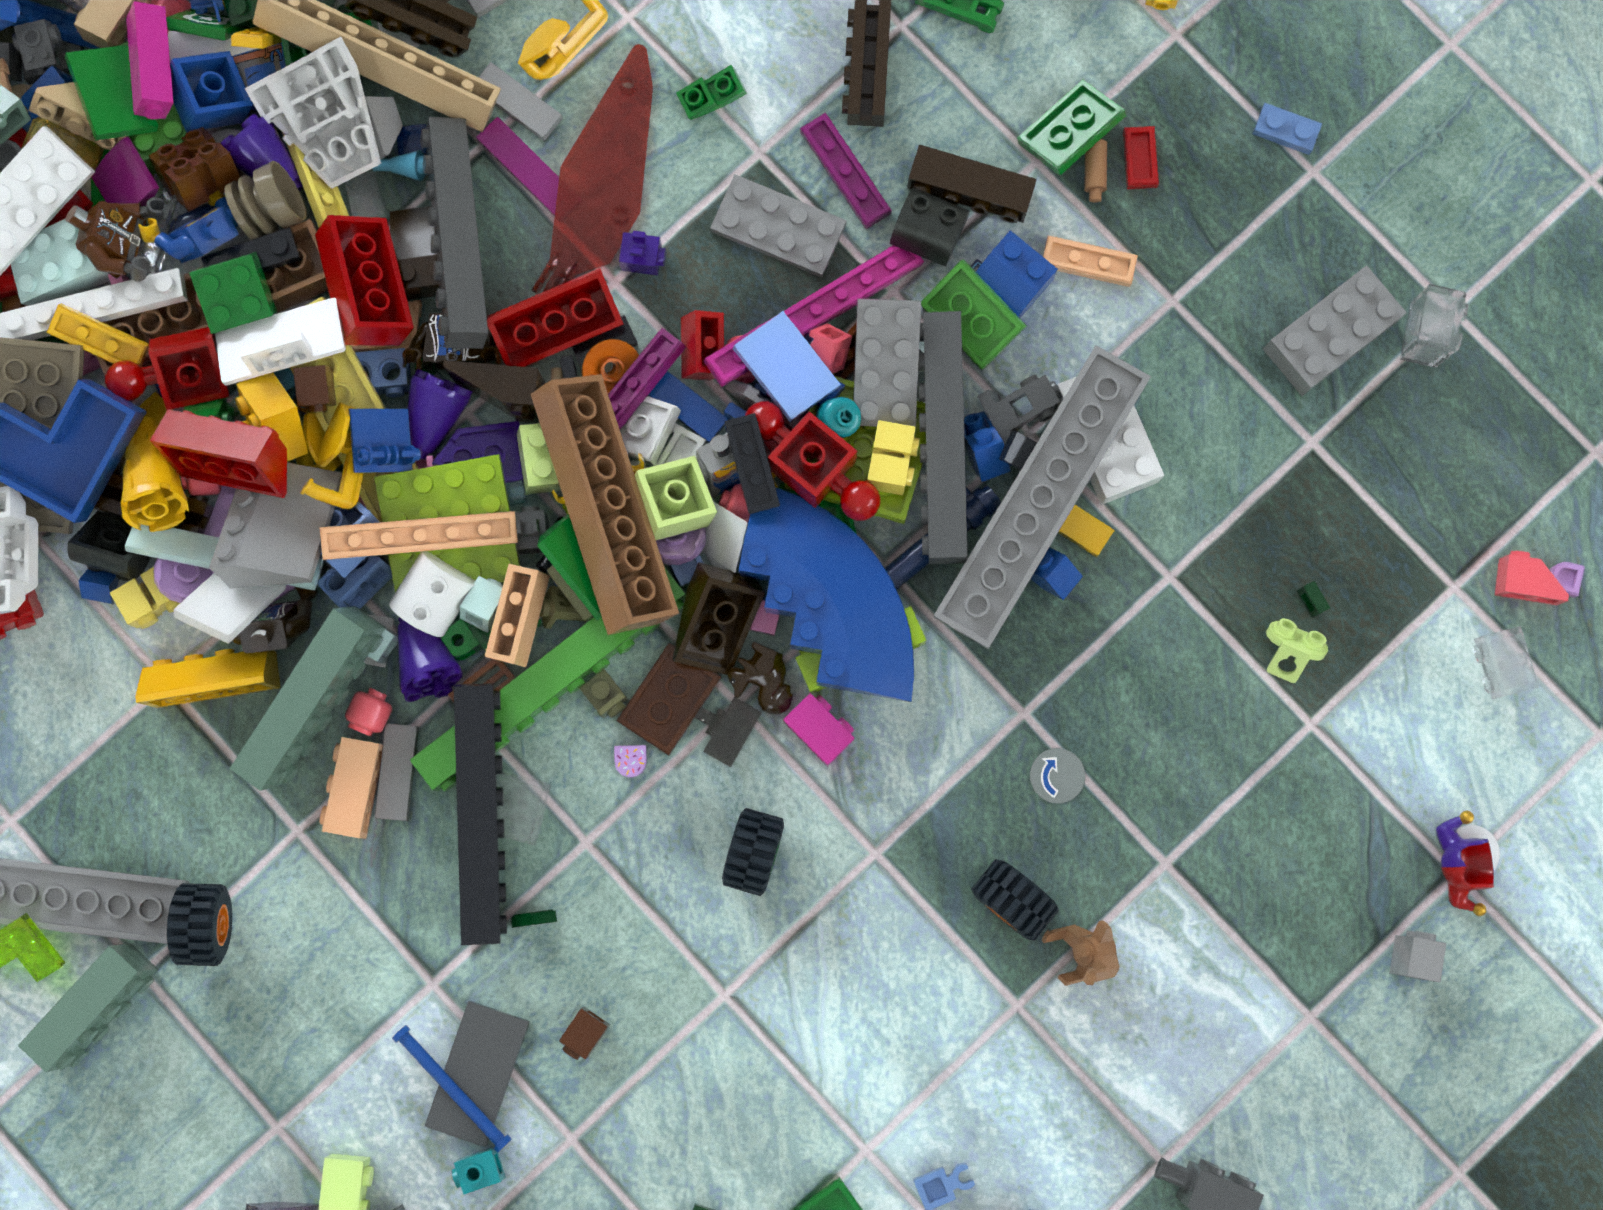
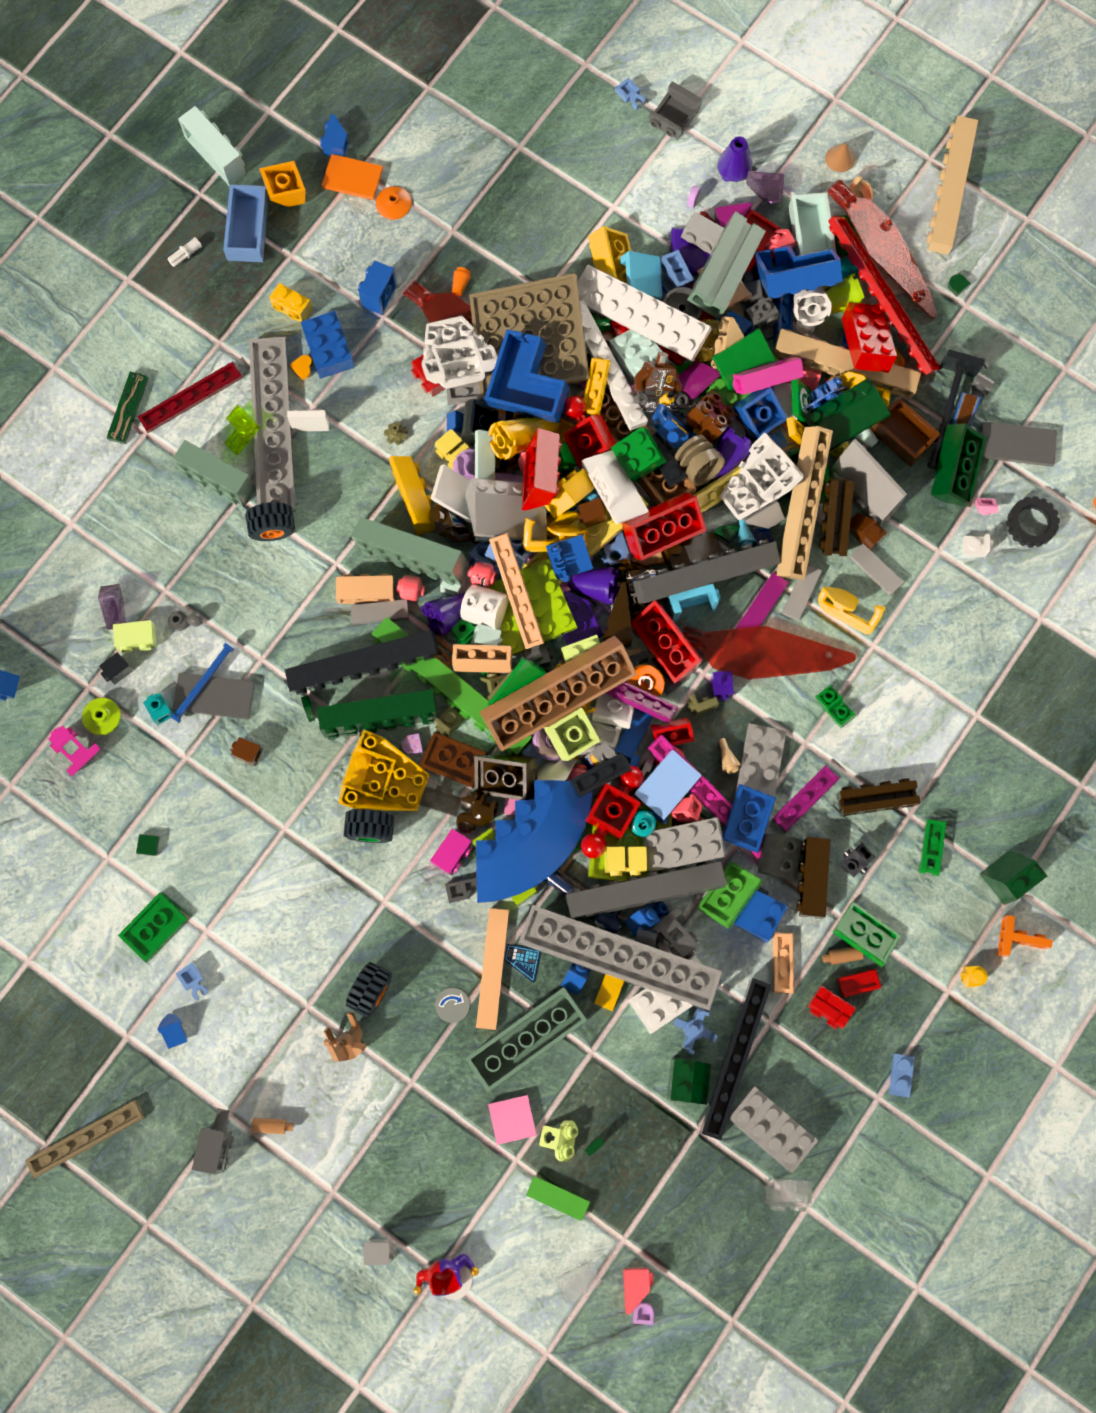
camera: 75 degrees right, 5 degrees down
none -> dark grey plate [168,611,204,631]
none -> medium nougat cylinder [252,1118,294,1135]
none -> white tile [287,410,330,431]
none -> dark green brick [317,689,438,740]
none -> yellow wedge [338,730,430,811]
none -> olive plant [384,422,408,445]
none -> dark grey tile [445,877,477,904]
none -> light grey plate [447,382,484,405]
none -> sand green brick [465,987,587,1093]
none -> coral head [468,561,497,588]
none -> light nougat tile [476,908,509,1030]
none -> bright pink tile [488,1095,537,1145]
none -> dark blue sticker [504,944,541,983]
none -> bright green tile [526,1176,590,1221]
none -> medium azure panel [666,584,720,623]
none -> dark green slope [667,1058,711,1105]
none -> medium blue piece [673,1008,718,1055]
none -> olive bracket [687,694,719,717]
none -> black brick [700,978,772,1141]
none -> dark green tile [714,524,740,544]
none -> tan cone [718,738,741,774]
none -> blue tile [722,784,776,853]
none -> red brick [807,985,856,1030]
none -> black brick [840,843,876,877]

